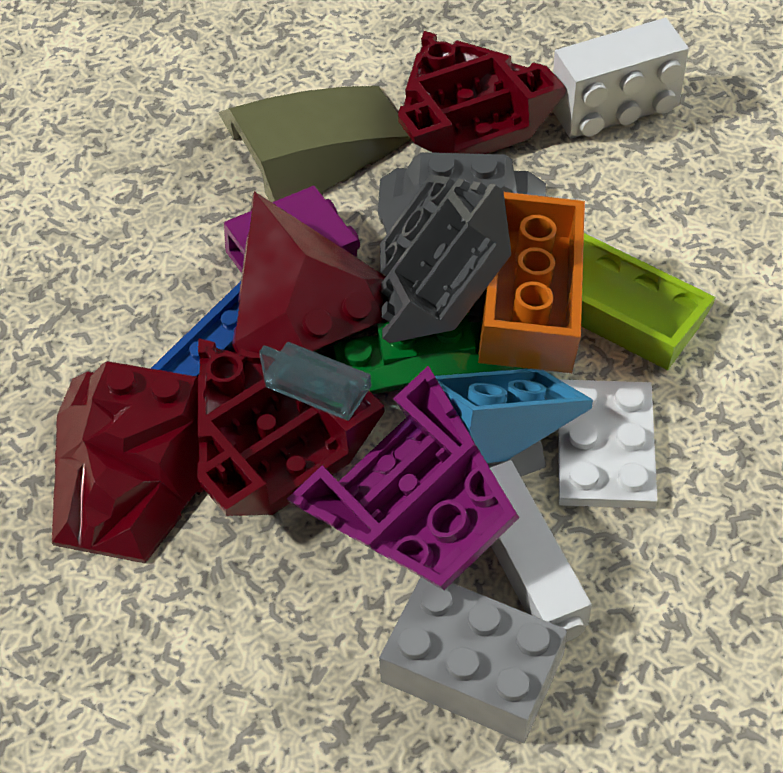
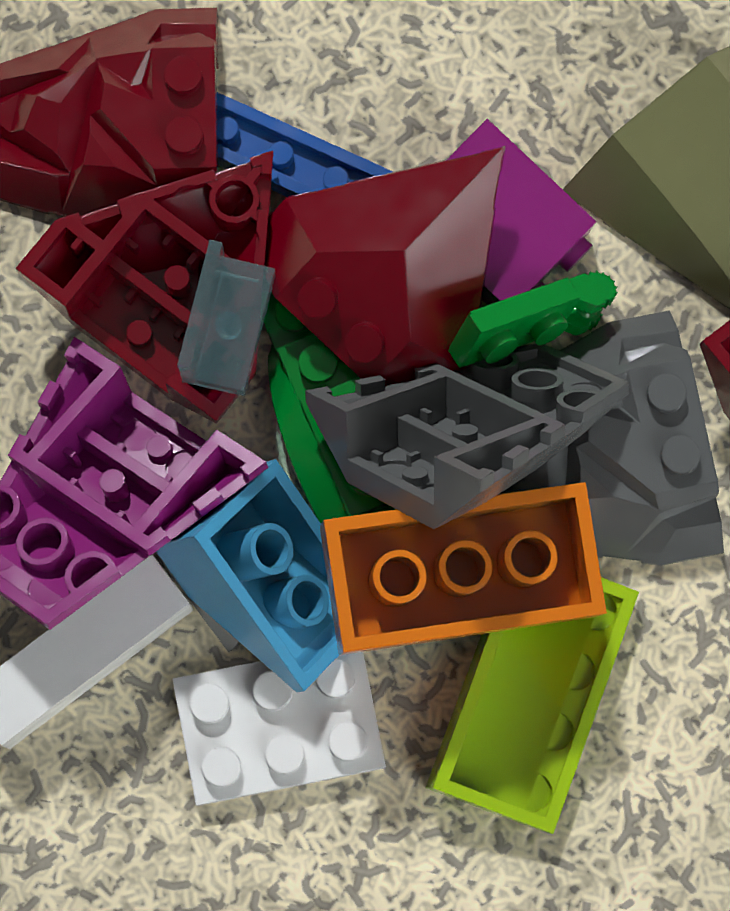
camera: 75 degrees right, 25 degrees up
none -> green hinge [448,270,618,368]

